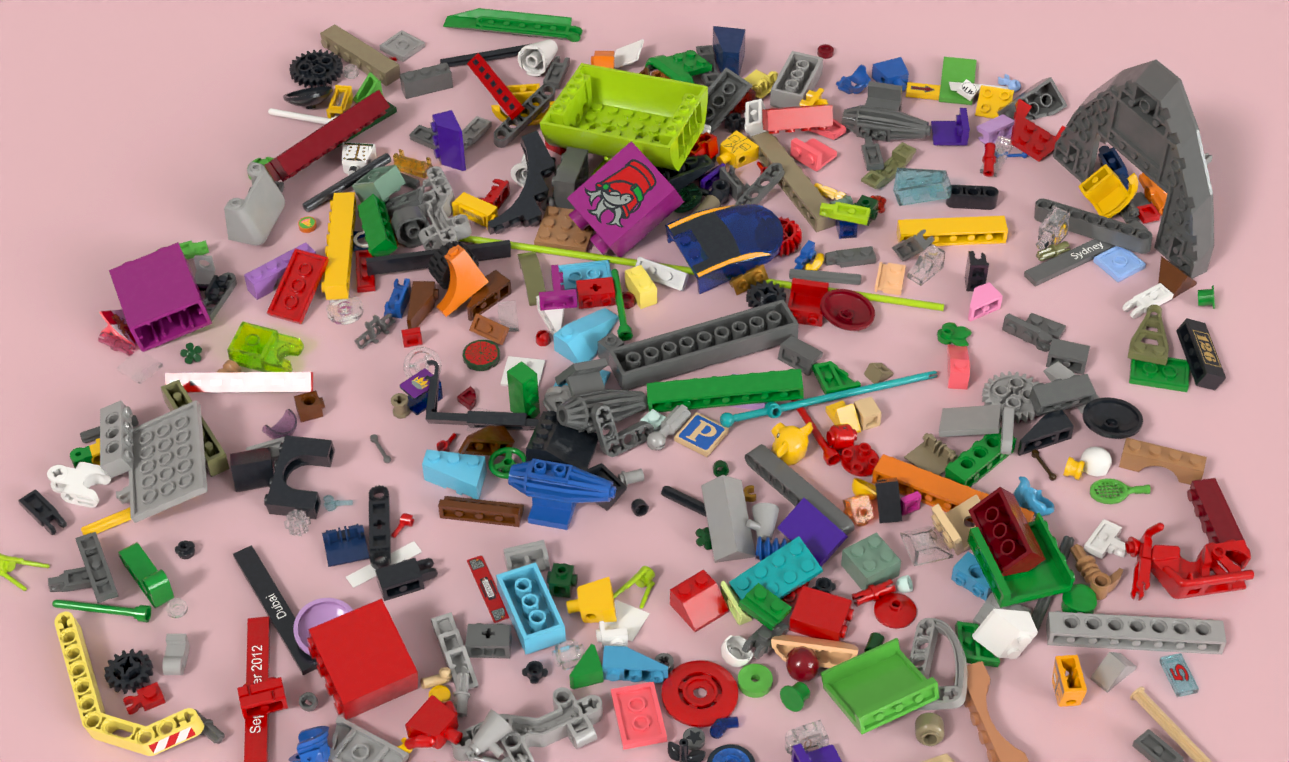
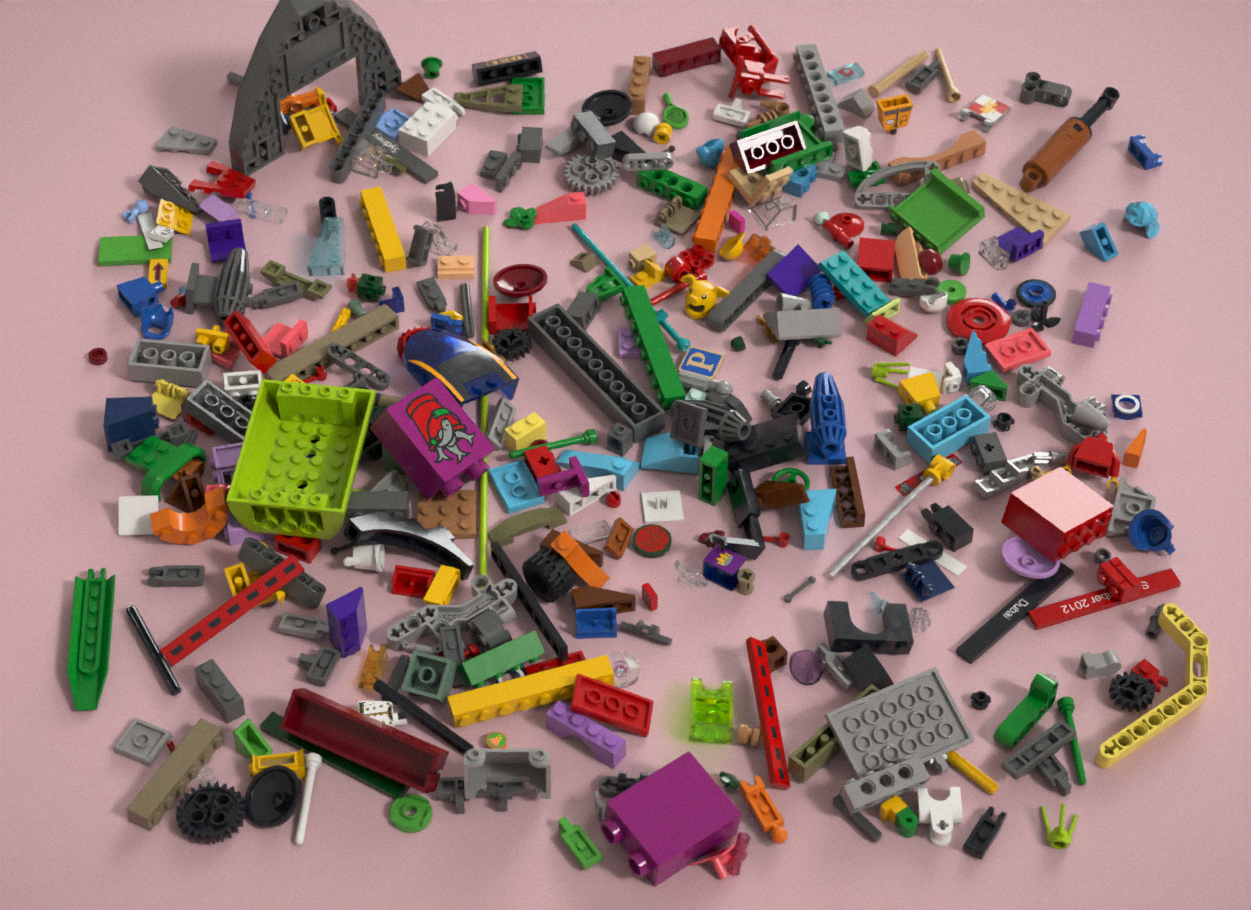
camera: 105 degrees left, 0 degrees up
white cone [518,39,558,77] -> none
green plate [738,583,792,631] -> none
lime hinge [819,202,871,225] -> none
sand green brick [841,532,901,590] -> none
black hinge [875,477,902,523] -> none
light grey tile [939,404,1002,437] -> none
red pin [982,142,996,177] -> none
none -> white brick [398,101,456,157]
none -> clear light blue piece [654,224,676,249]
none -> orange plate [739,776,788,844]
none -> flat silver piece [827,454,956,580]

